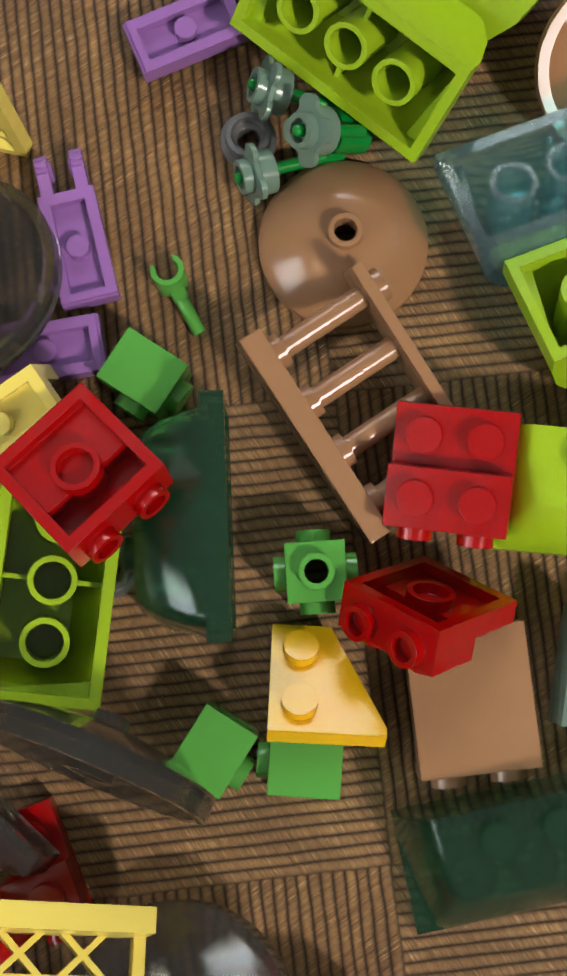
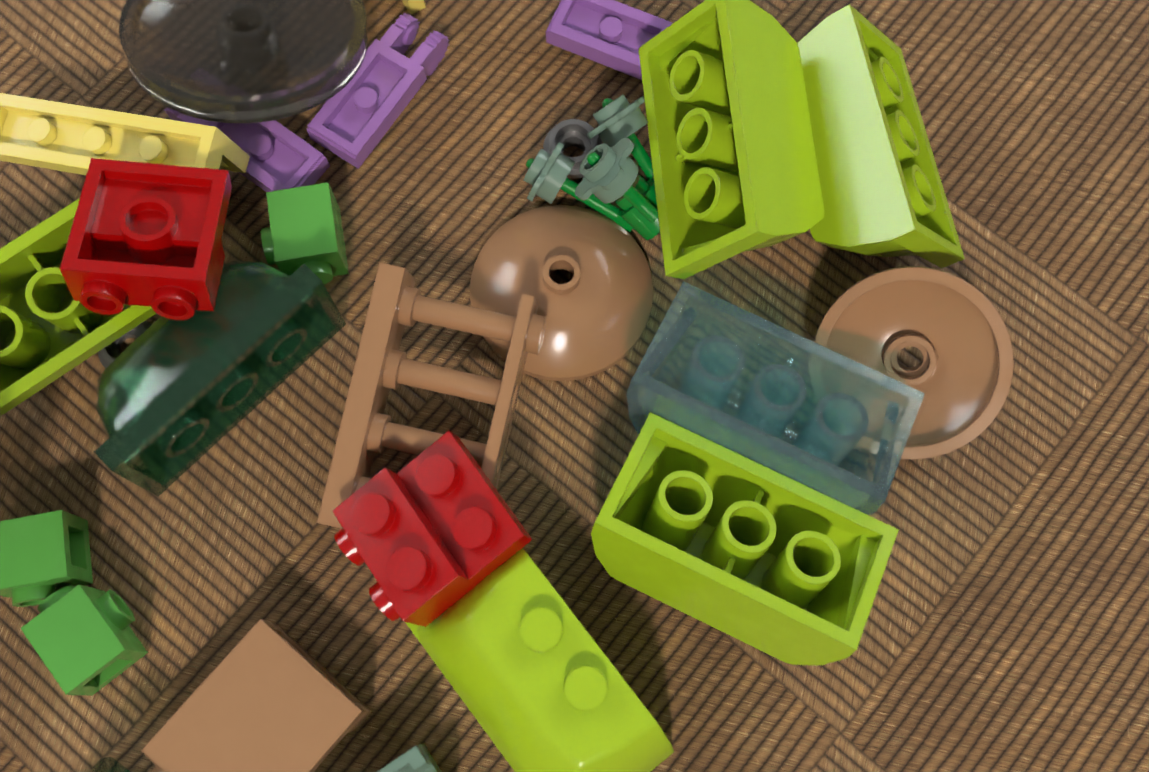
camera: 45 degrees right, 10 degrees down
bright green hand [150,254,206,337] -> none
yellow wing [267,624,387,748] -> none
bright green brick [273,529,358,615] -> none
red plate [338,555,517,678] -> none

